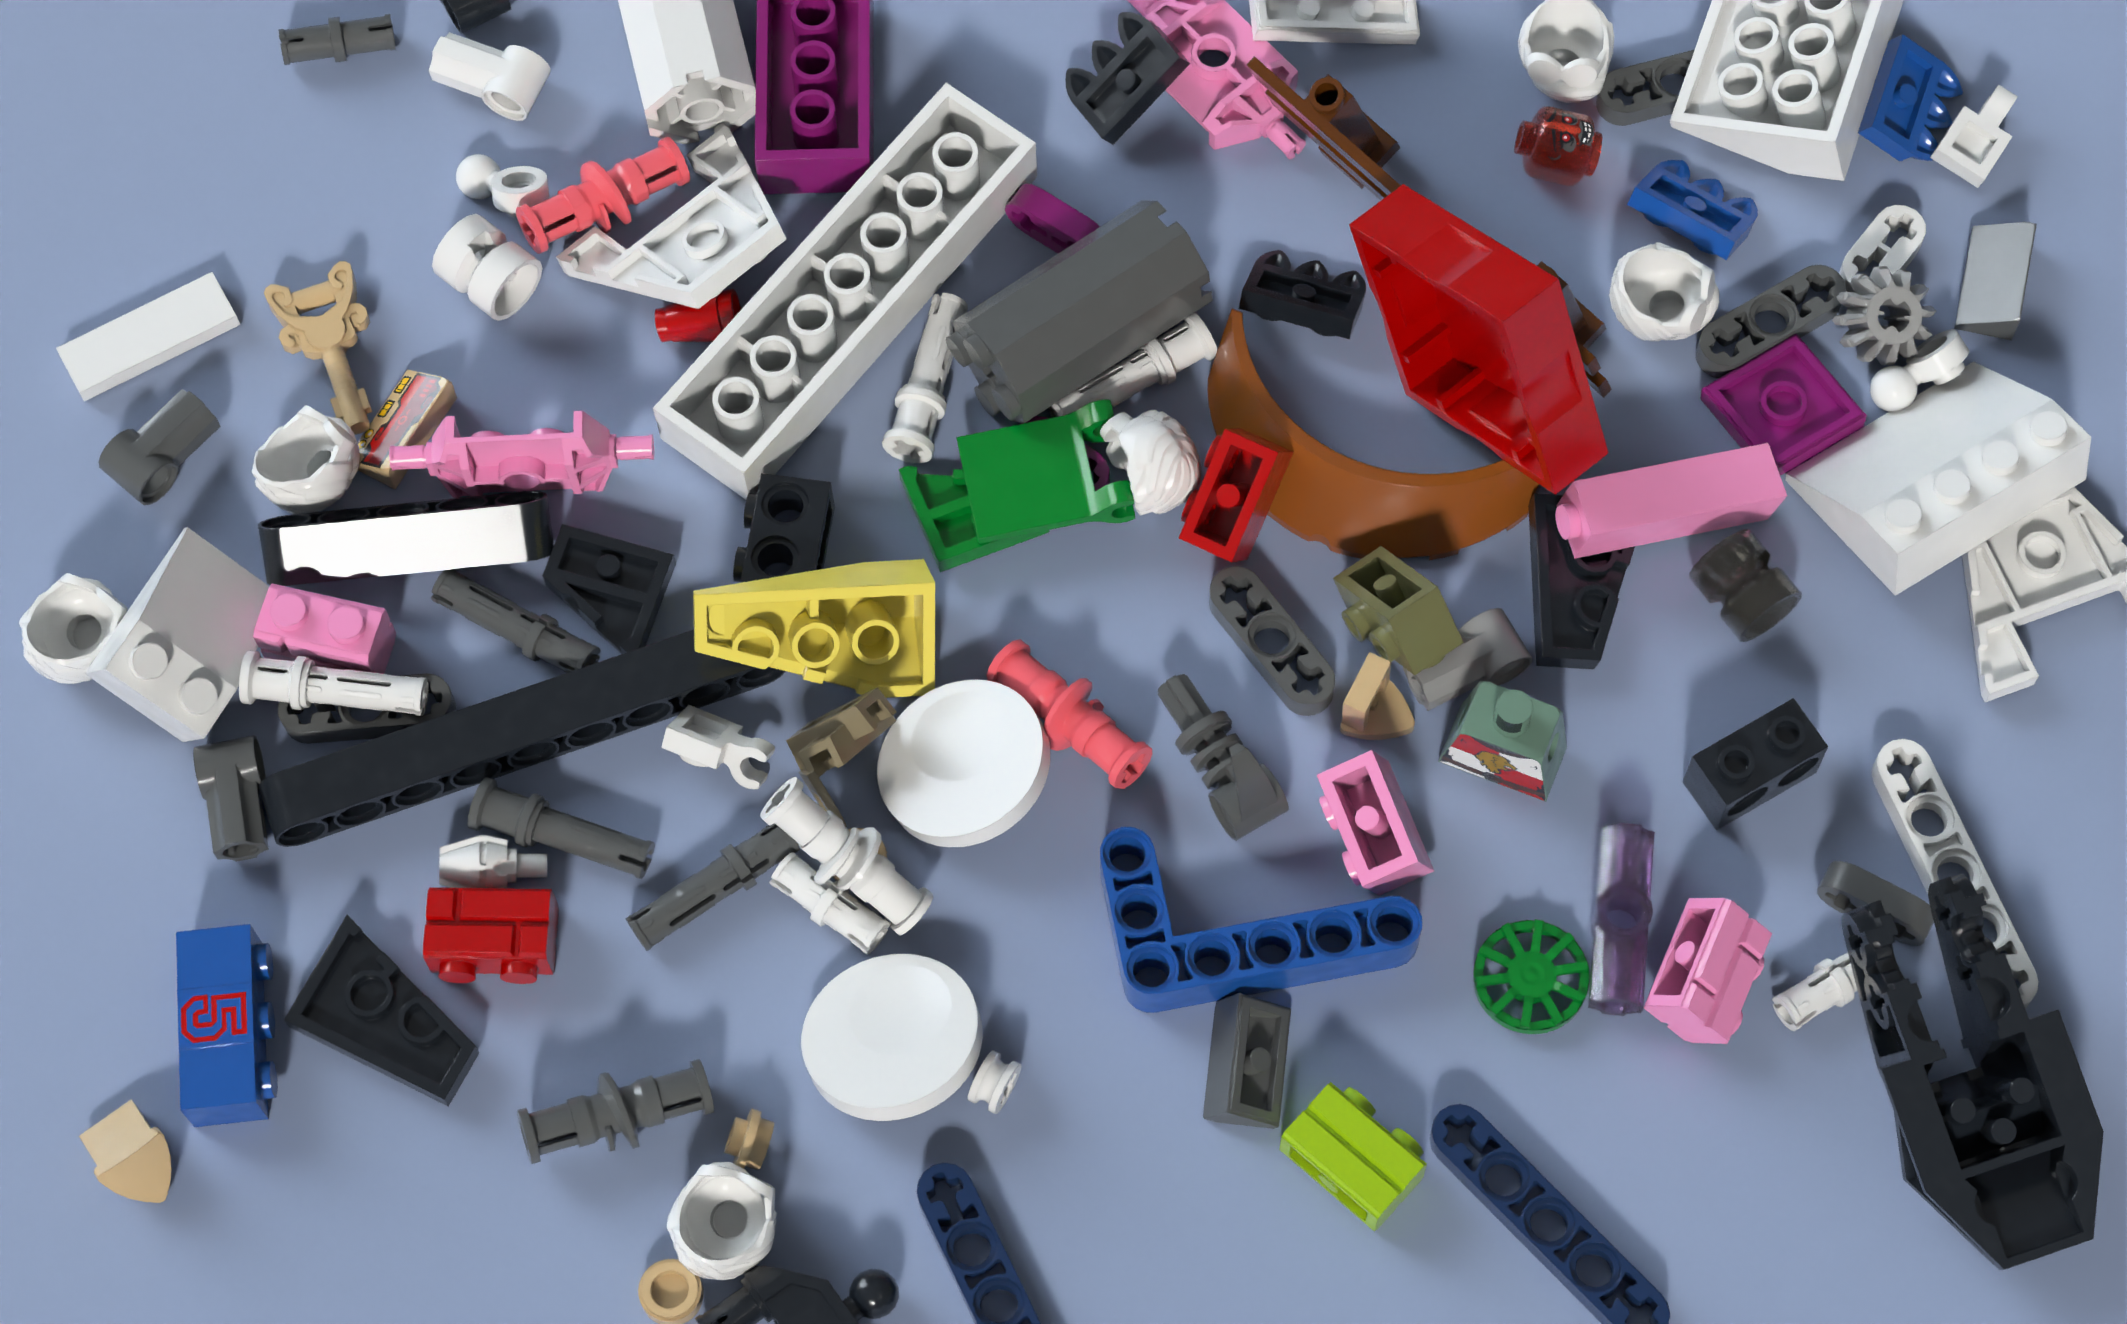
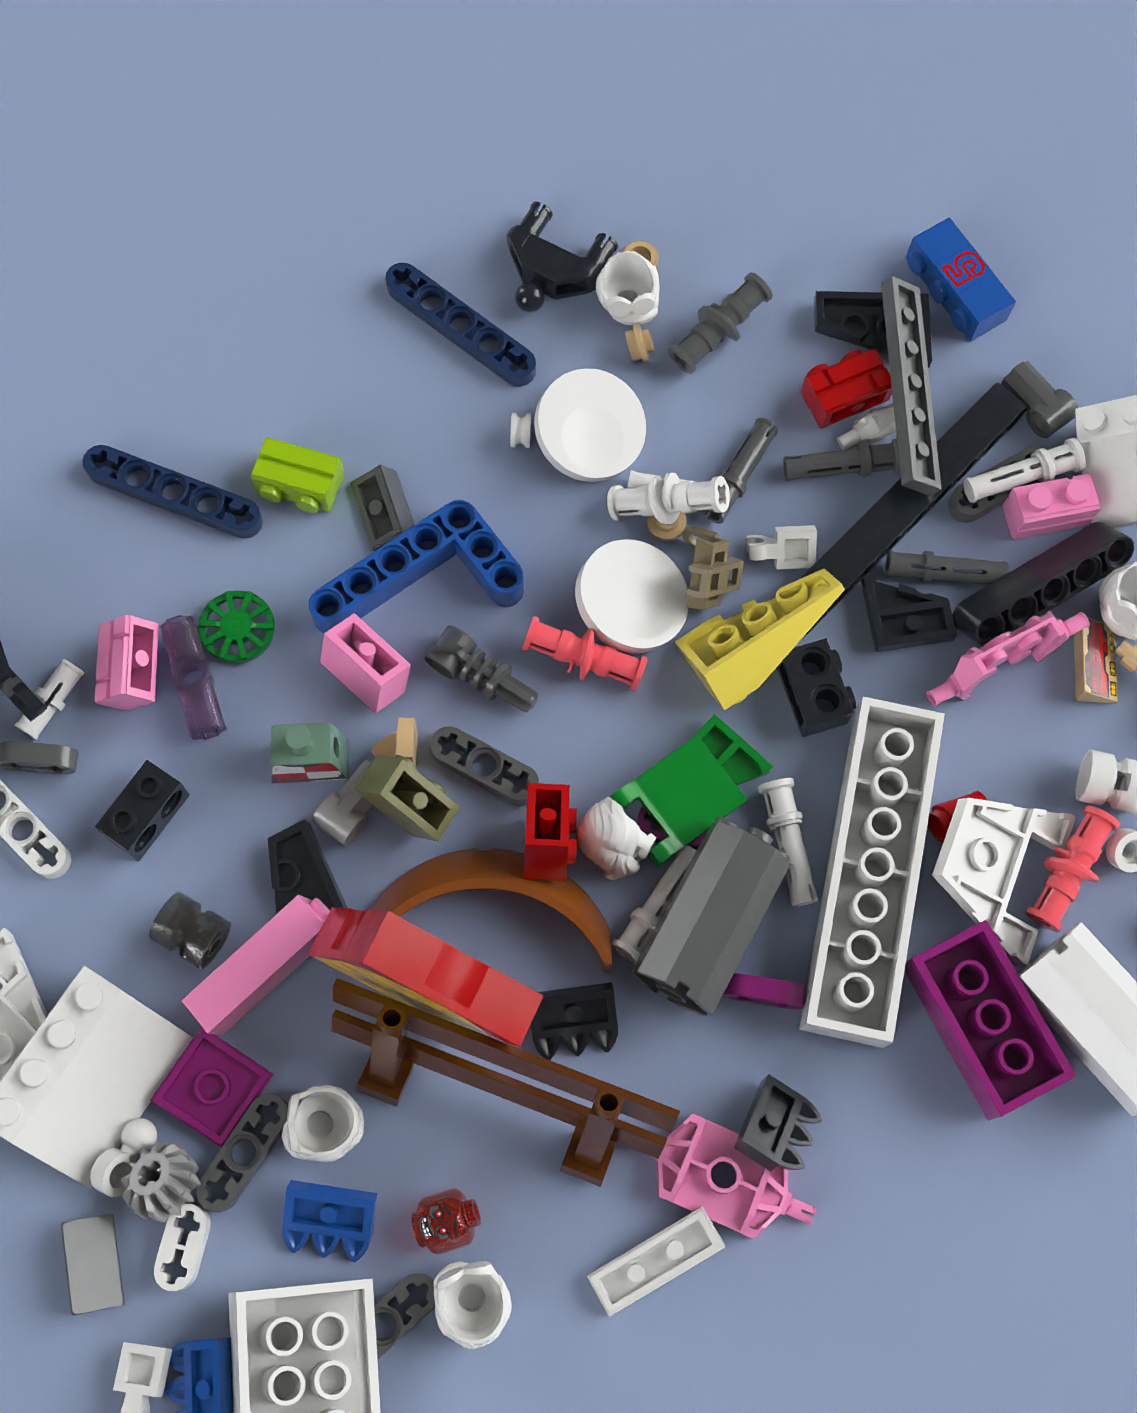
camera: 150 degrees right, 5 degrees up
tan tile [79,1099,172,1203] -> none
none -> dark grey plate [881,276,942,496]

